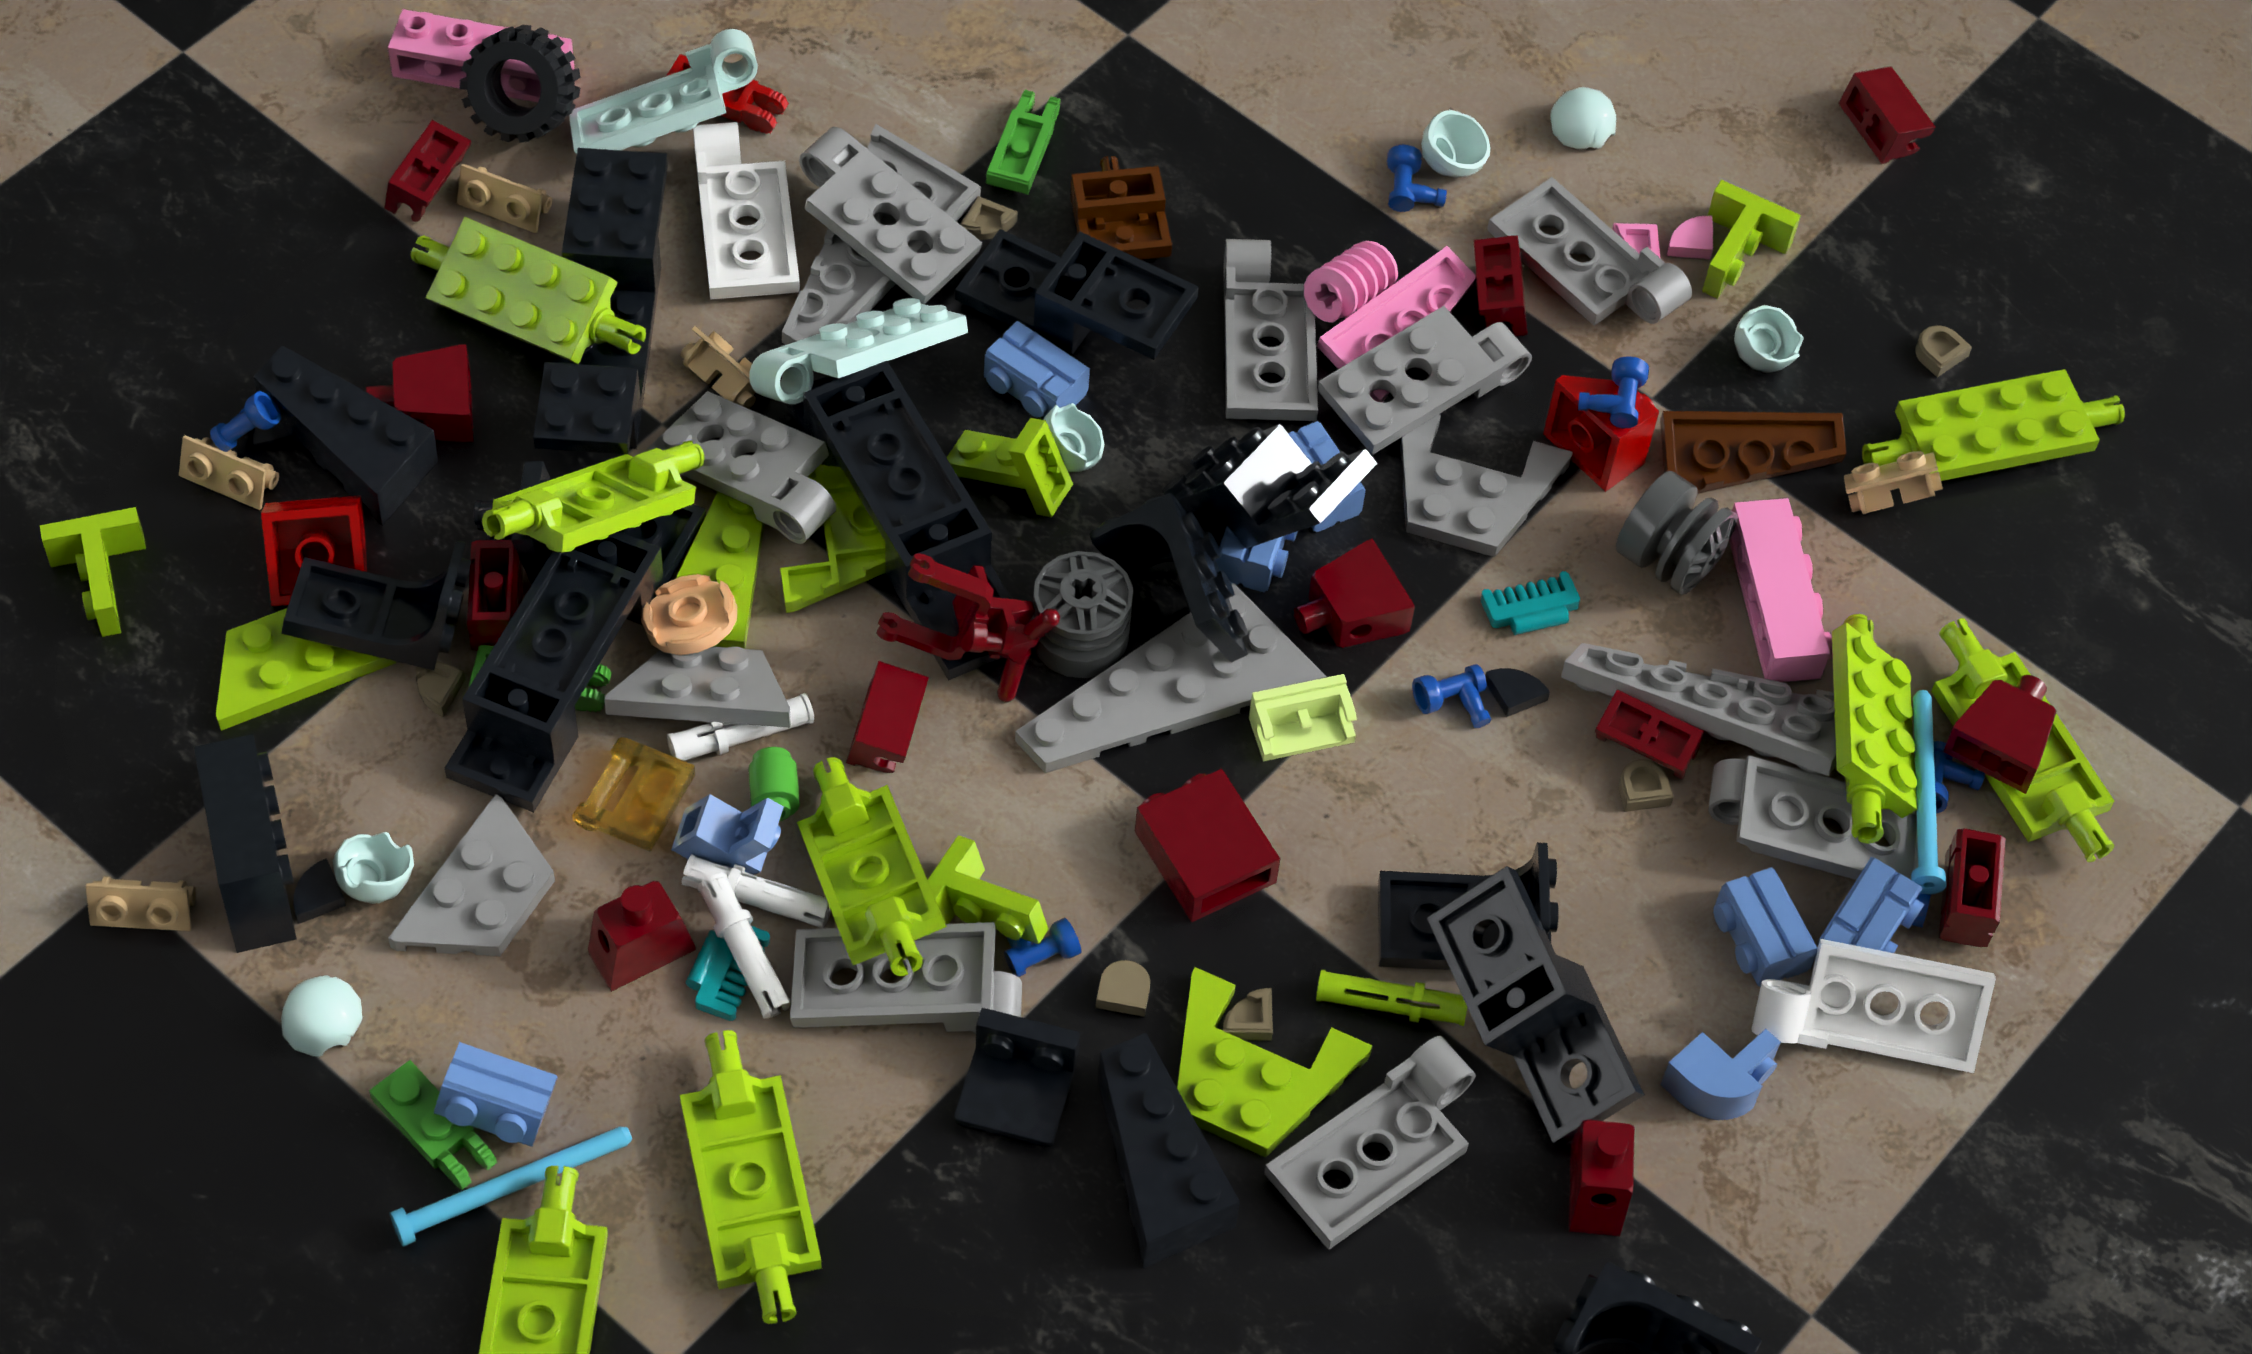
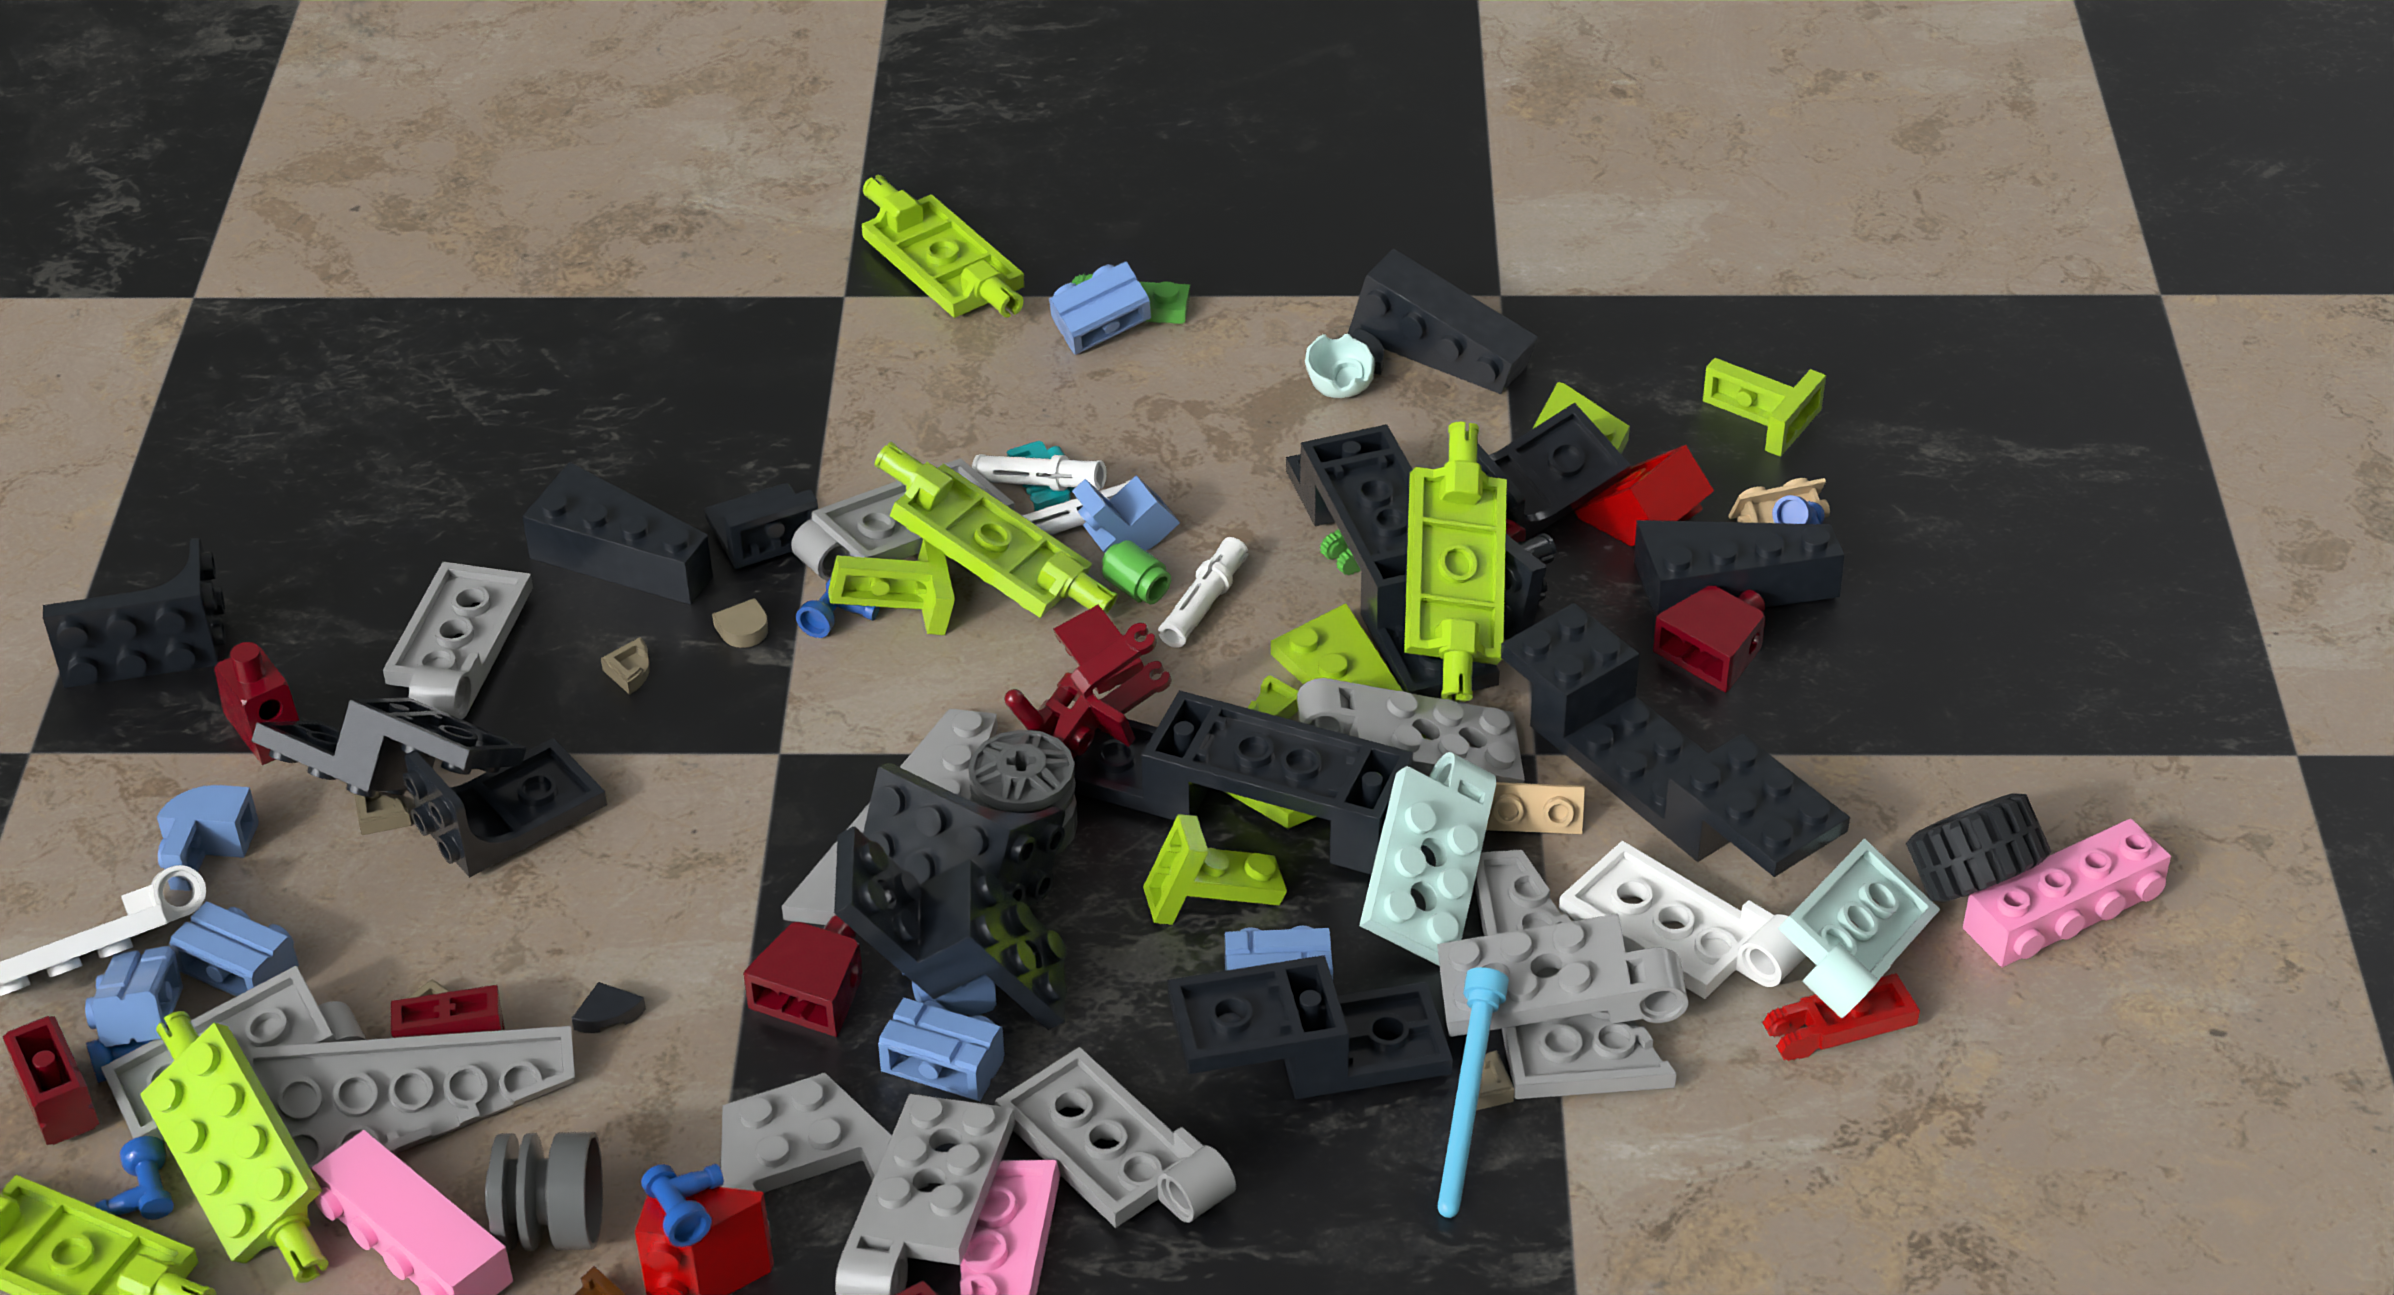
camera: 145 degrees right, 15 degrees down
tan hinge [86,876,196,931] -> none
light aqua hair [281,975,363,1057] -> none
dark red hinge [384,120,471,222] -> none
light grey wing [388,794,555,956] -> none
medium azure bar [390,1126,632,1247] -> none
lime plate [411,217,646,364] -> none
tan hinge [456,164,552,233] -> none
clear yellow plate [572,737,695,852] -> none
dark red torso [588,881,696,992] -> none
light grey wing [604,647,791,728] -> none
light nougat tile [641,574,738,655] -> none
lime plate [680,1030,822,1324] -> none
bright green hinge [986,90,1061,195] -> none
light aqua hair [1043,403,1104,472] -> none
reddish brown plate [1070,156,1172,260] -> none
dark red brick [1134,769,1280,922] -> none
lime wing [1177,967,1373,1157] -> none
yellowish green hinge [1249,674,1357,762] -> none
bright pink piece [1304,240,1398,323] -> none
lime pin [1316,970,1467,1026] -> none
blue piece [1412,664,1492,728] -> none
teal piece [1480,571,1580,635] -> none
medium azure bar [1911,690,1946,894] -> none
dark red torso [1943,675,2057,794] -> none
none -> medium azure piece [1438,967,1509,1218]

